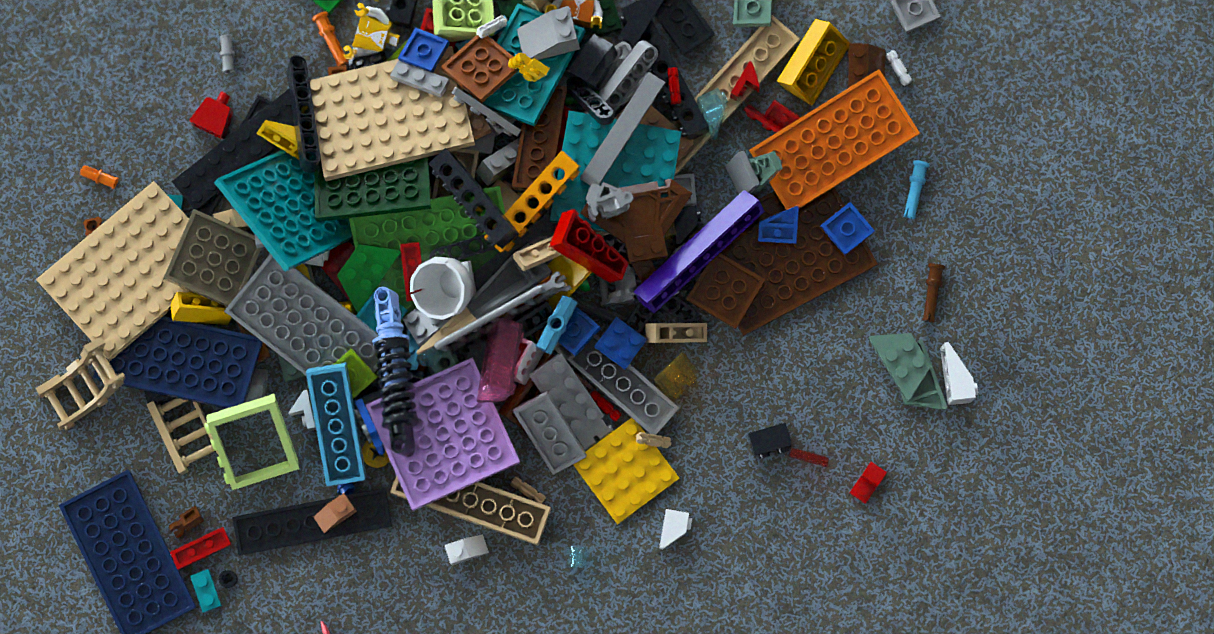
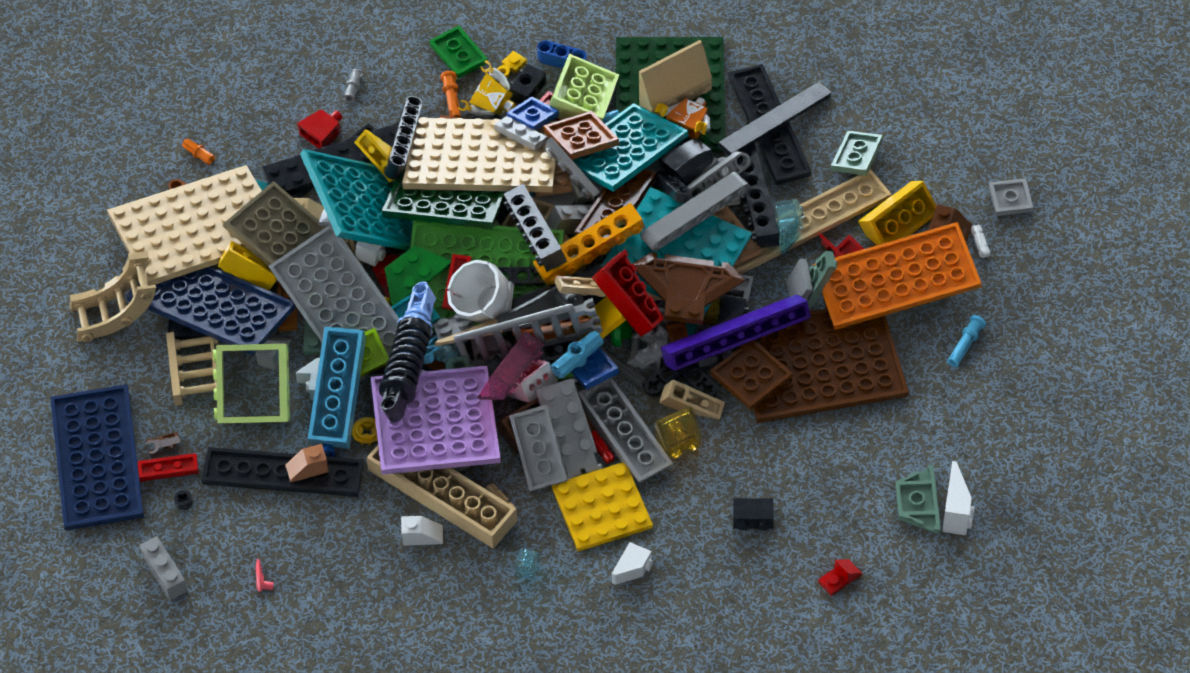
camera: 15 degrees right, 25 degrees down
teal plate [190,569,222,613] -> none
blue piece [354,398,385,455] -> none
white axle [476,16,507,38] -> none
yellow plate [508,53,550,82] -> none
light grey slope [517,6,580,60] -> none
light grey piece [586,182,633,222] -> none
blue plate [594,317,647,370] -> none
tan axle [636,432,671,448] -> none
red axle [667,67,681,105] -> none
red slope [730,61,760,101] -> none
blue wing [758,206,799,244] -> none
clear red tile [789,448,829,467] -> none
blue plate [820,202,875,256] -> none
sand green wing [868,333,931,401] -> none
reddish brown pin [922,263,945,323] -> none

